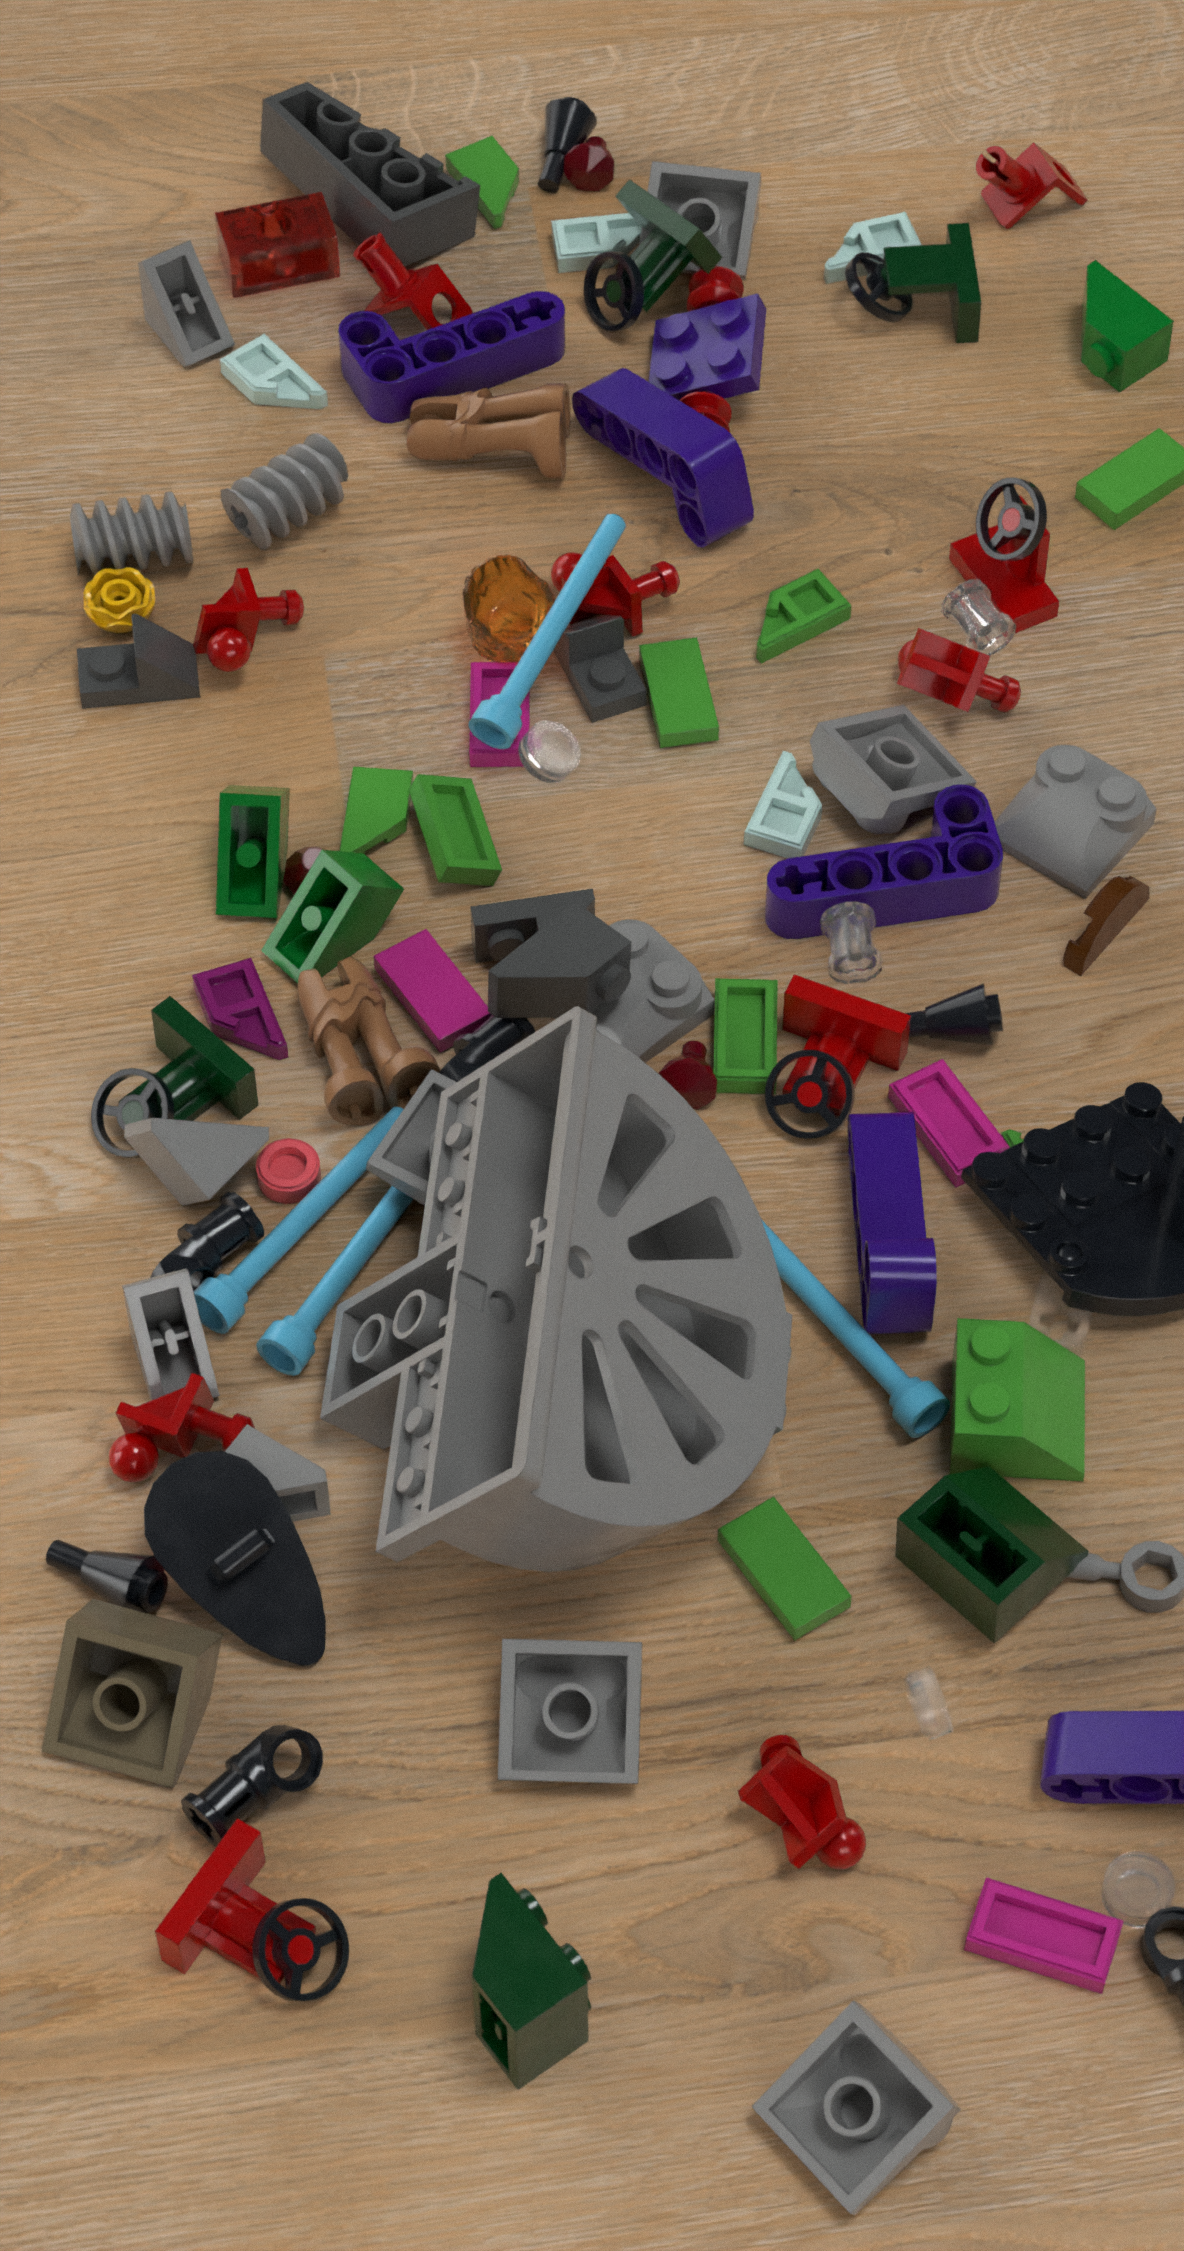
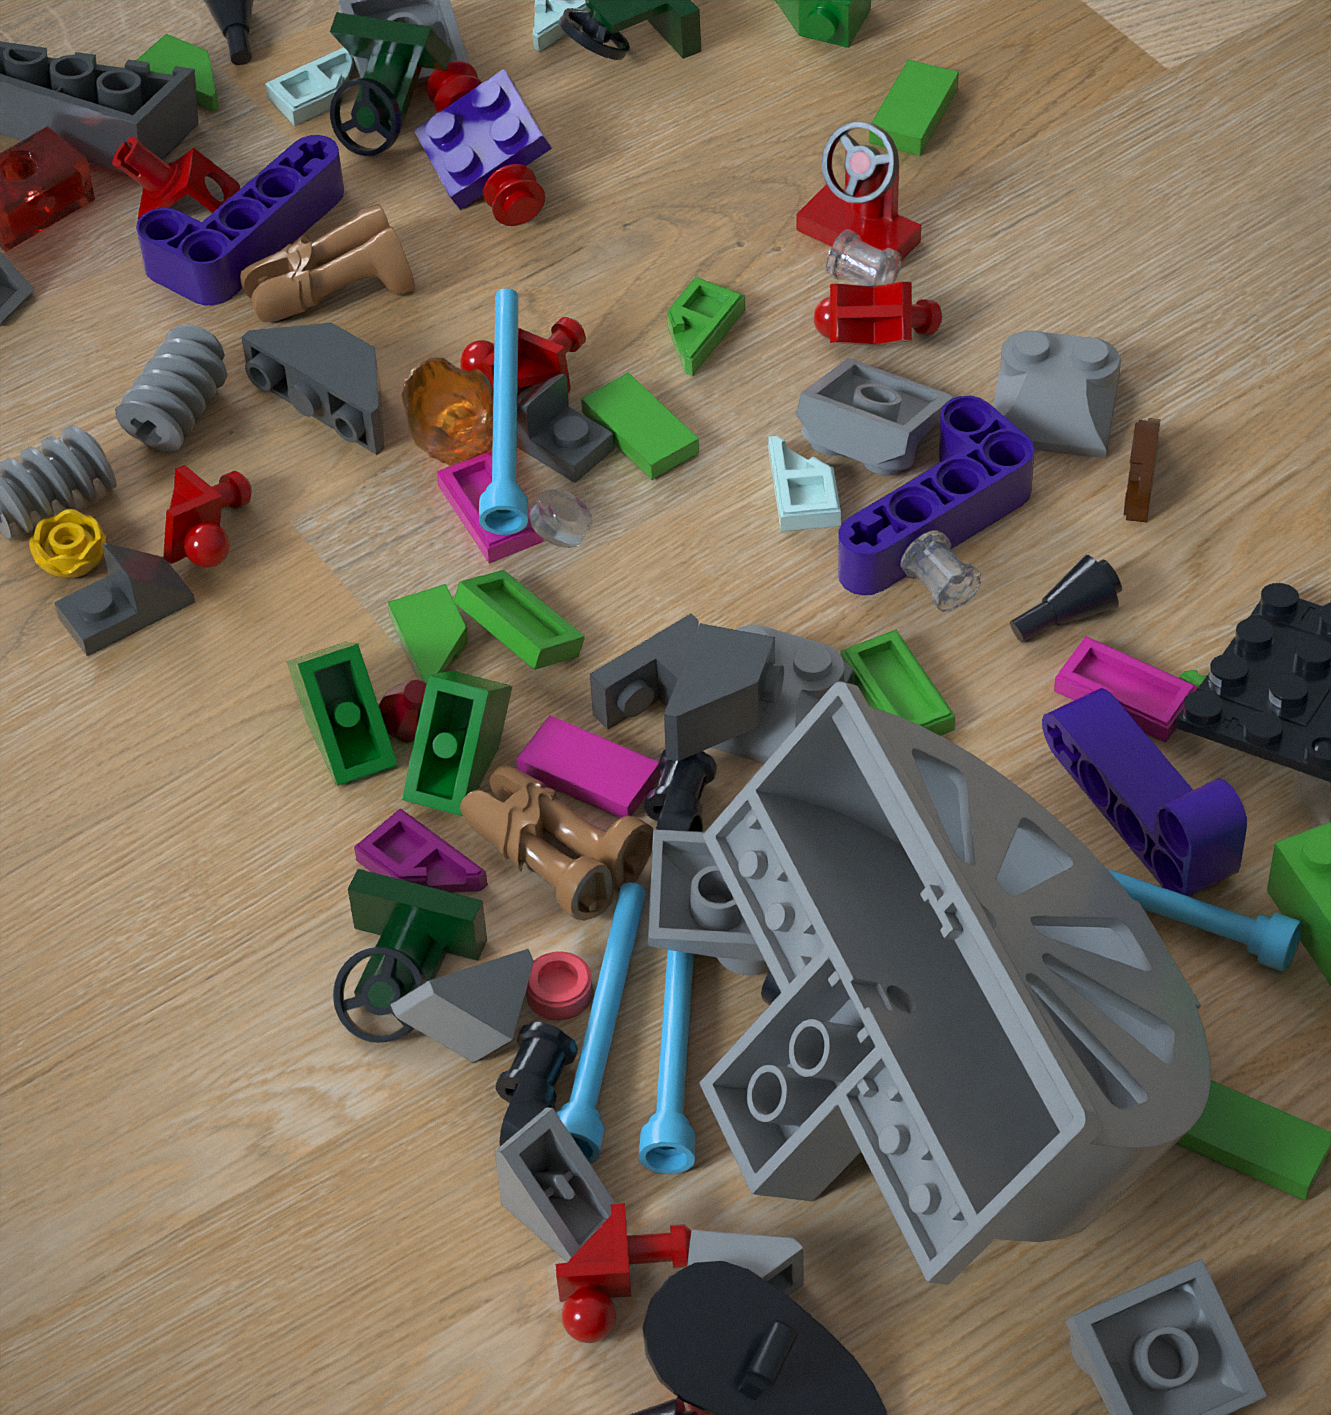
camera: 25 degrees left, 5 degrees down
light aqua tile [220,334,328,409] -> none
dark red rock [564,136,615,192] -> none
dark purple beam [572,368,754,548] -> none
red piece [765,974,911,1139] -> none
none -> dark grey slope [241,323,384,455]

